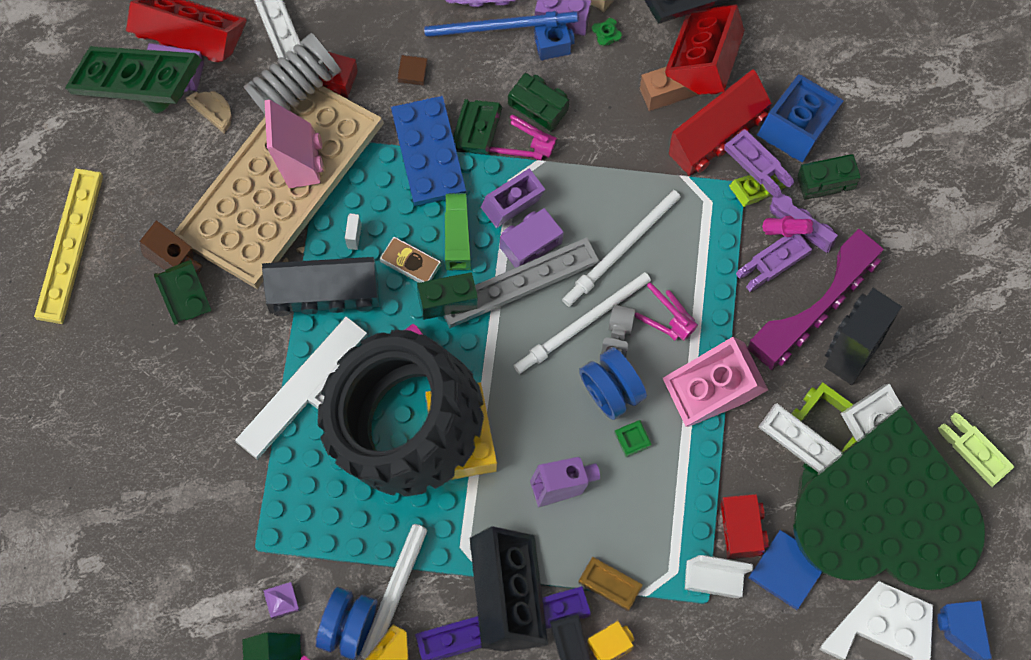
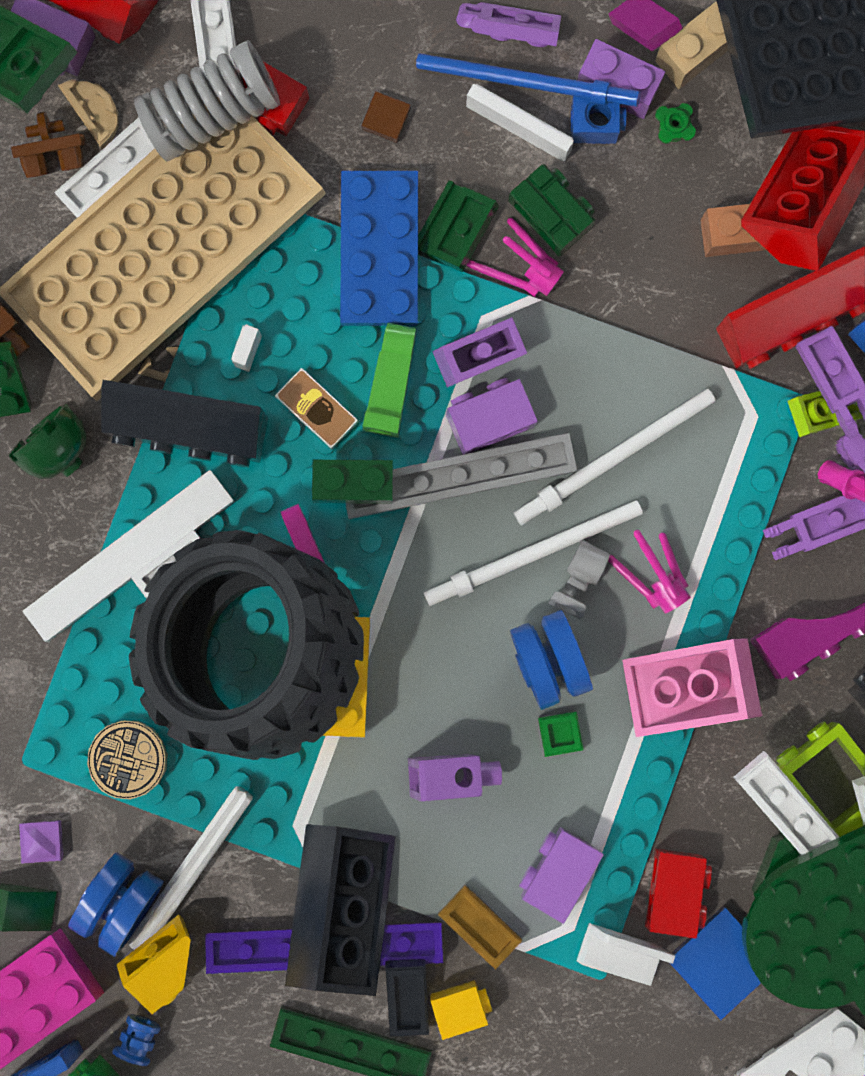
camera: 15 degrees right, 15 degrees up
bright pink slope [265,100,324,188] -> none
none -> dark green cylinder [8,404,87,479]
none -> reddish brown hips [11,111,87,178]
none -> white tile [54,117,155,218]
none -> tile [87,720,168,799]
none -> white tile [466,84,574,162]
none -> medium lavender brick [519,827,604,924]

